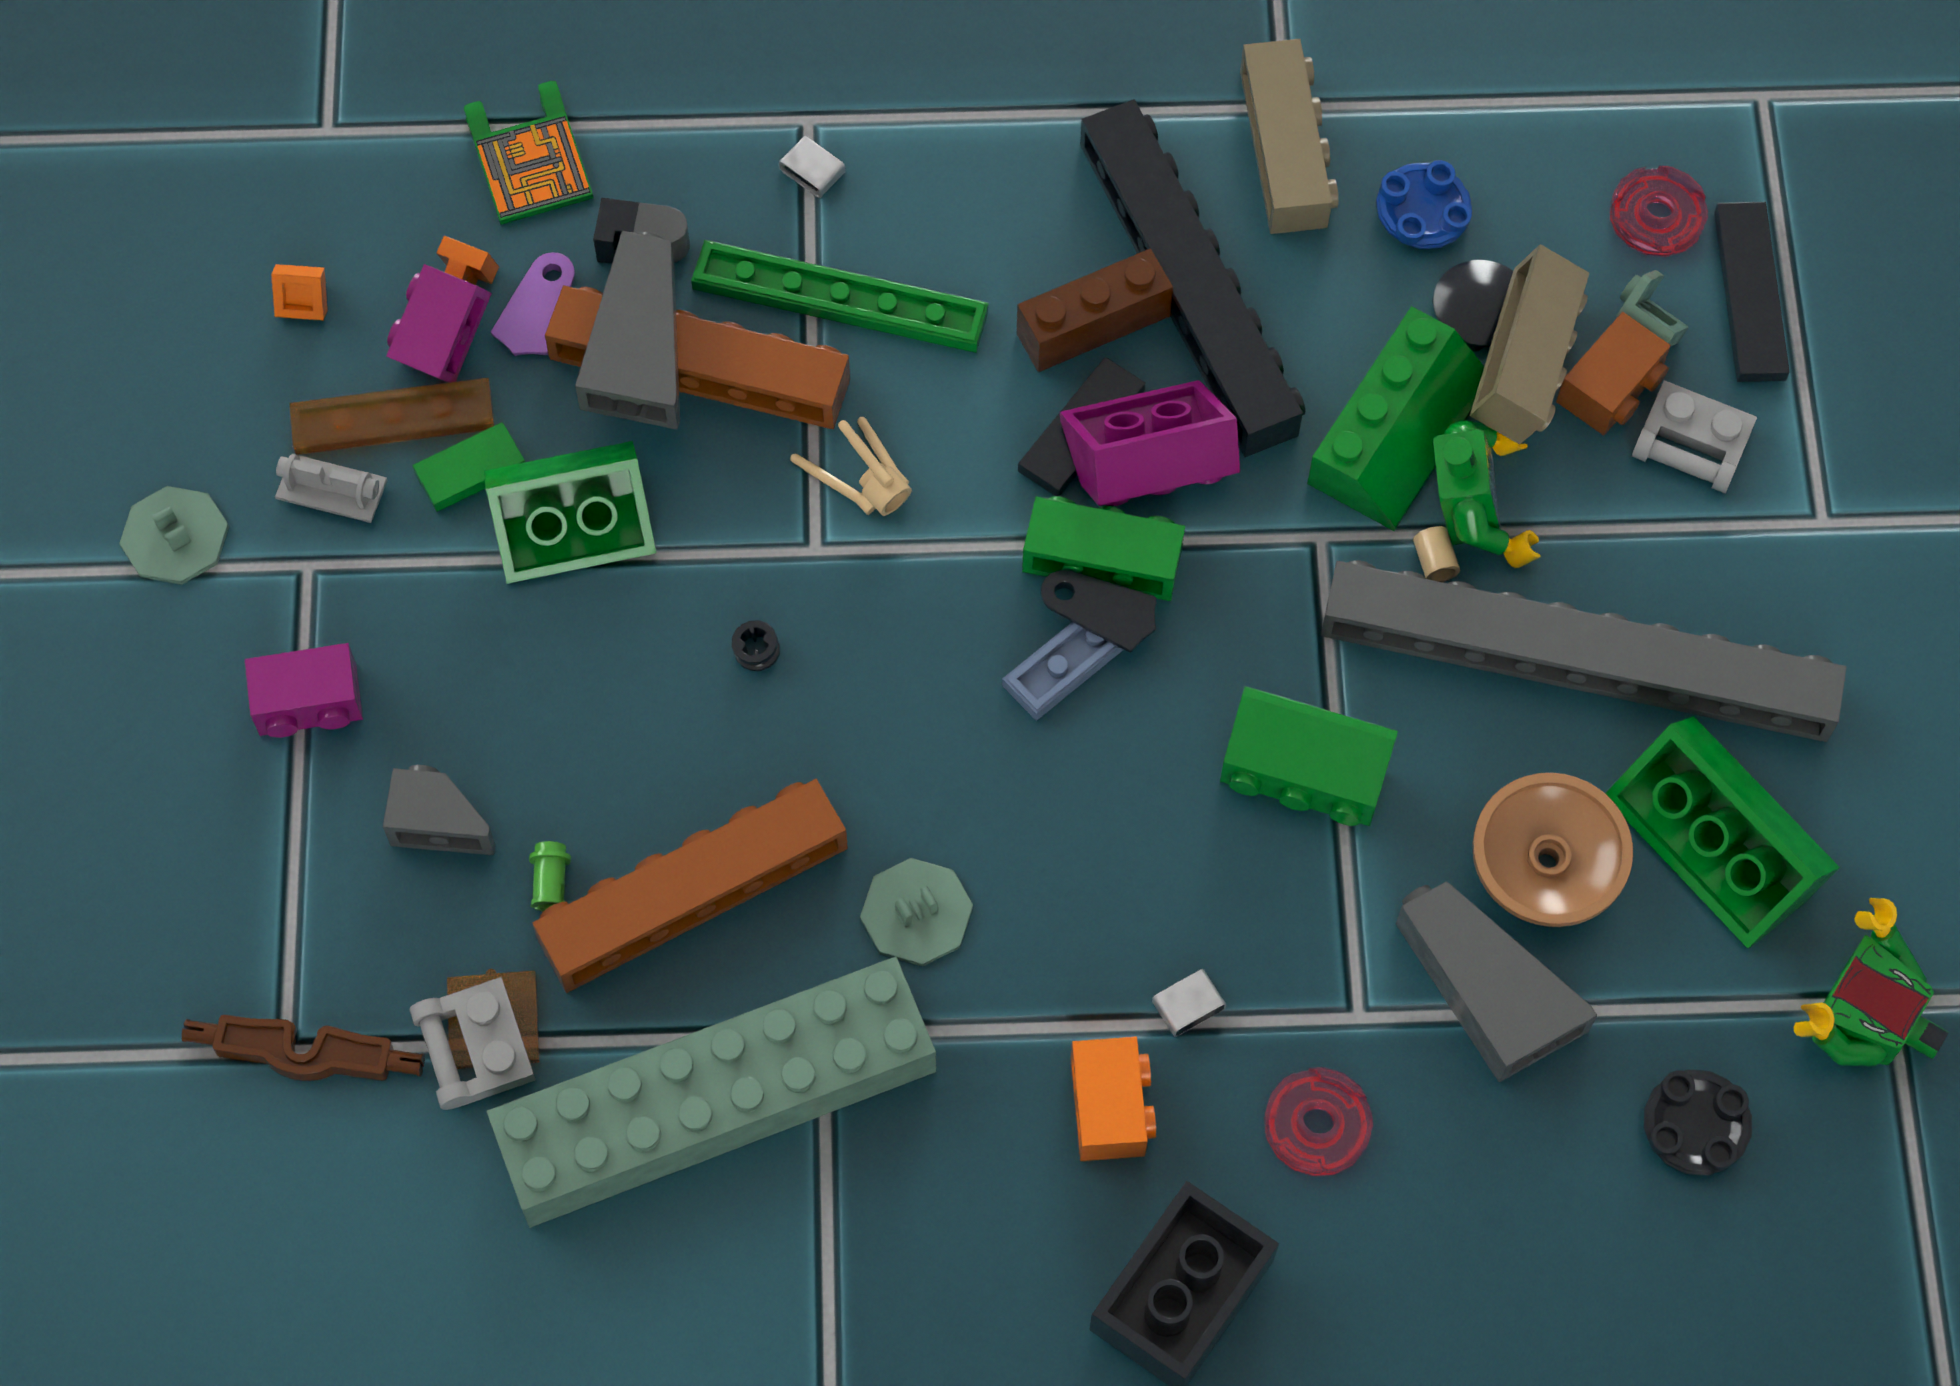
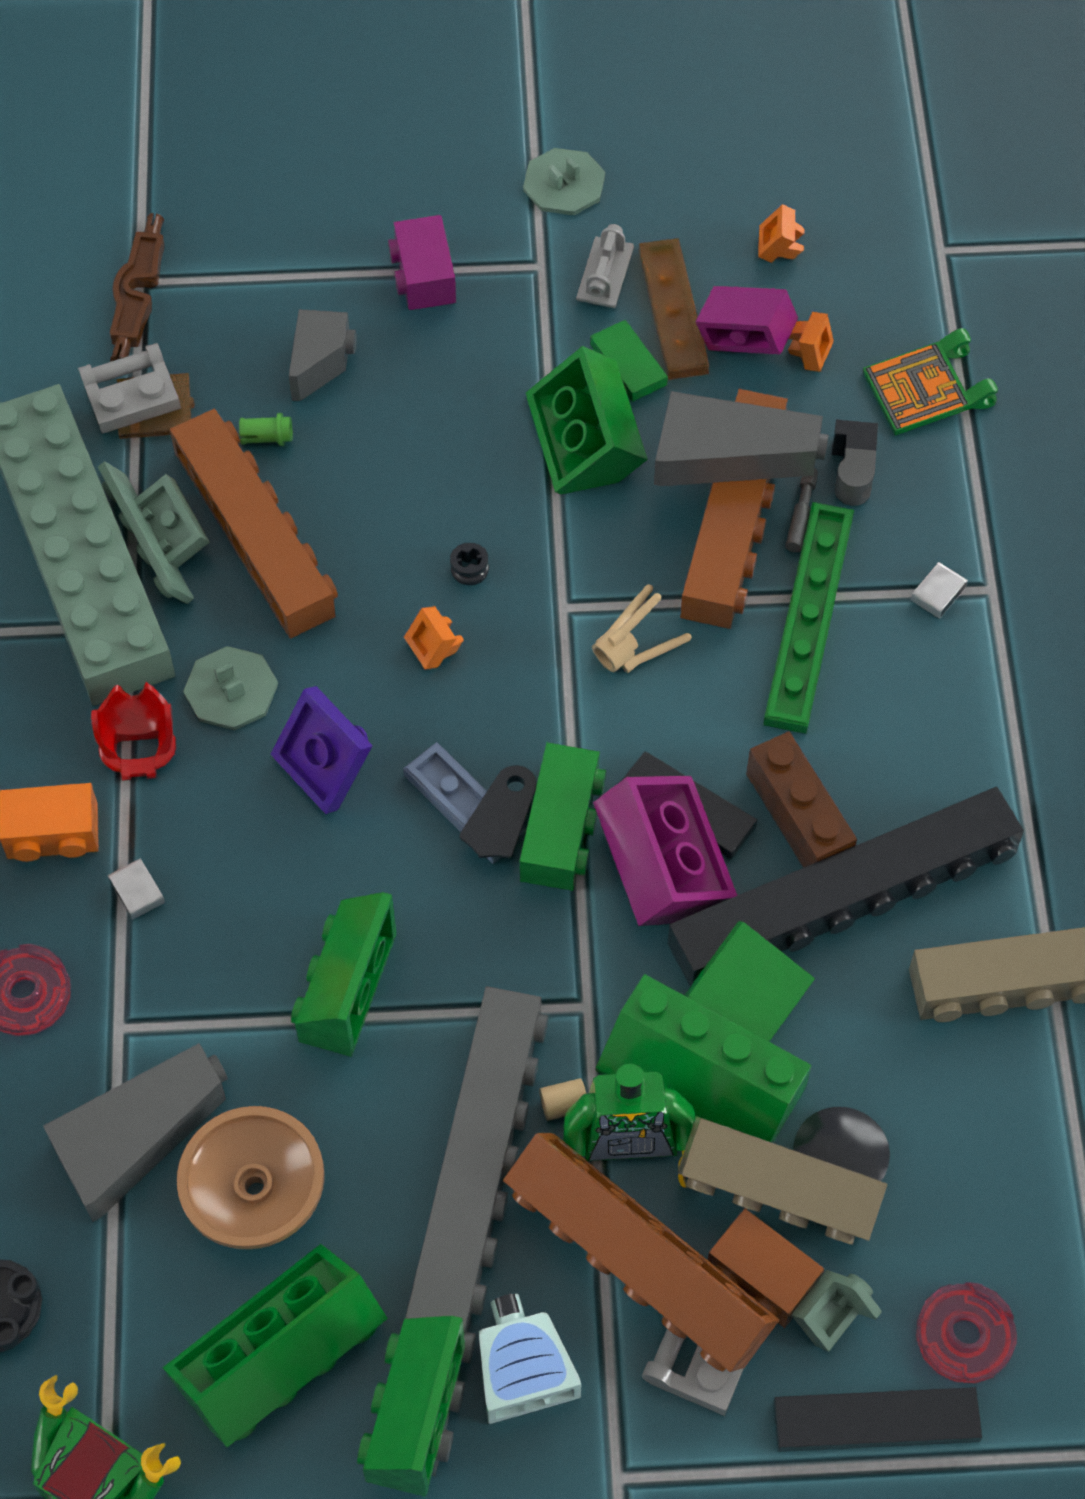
camera: 90 degrees right, 5 degrees down
medium lavender piece [491,252,575,356] -> none
blue dish [1376,160,1472,249] -> none
none -> red helmet [91,682,176,781]
none -> sand green bracket [98,461,210,604]
none -> dark purple tile [270,686,373,814]
none -> green slope [357,1316,465,1497]
none -> orange tile [404,606,464,669]
none -> torso [479,1294,581,1424]
none -> dark orange brick [503,1133,779,1372]
none -> green tile [684,921,815,1042]
none -> dark grey piece [785,468,818,552]

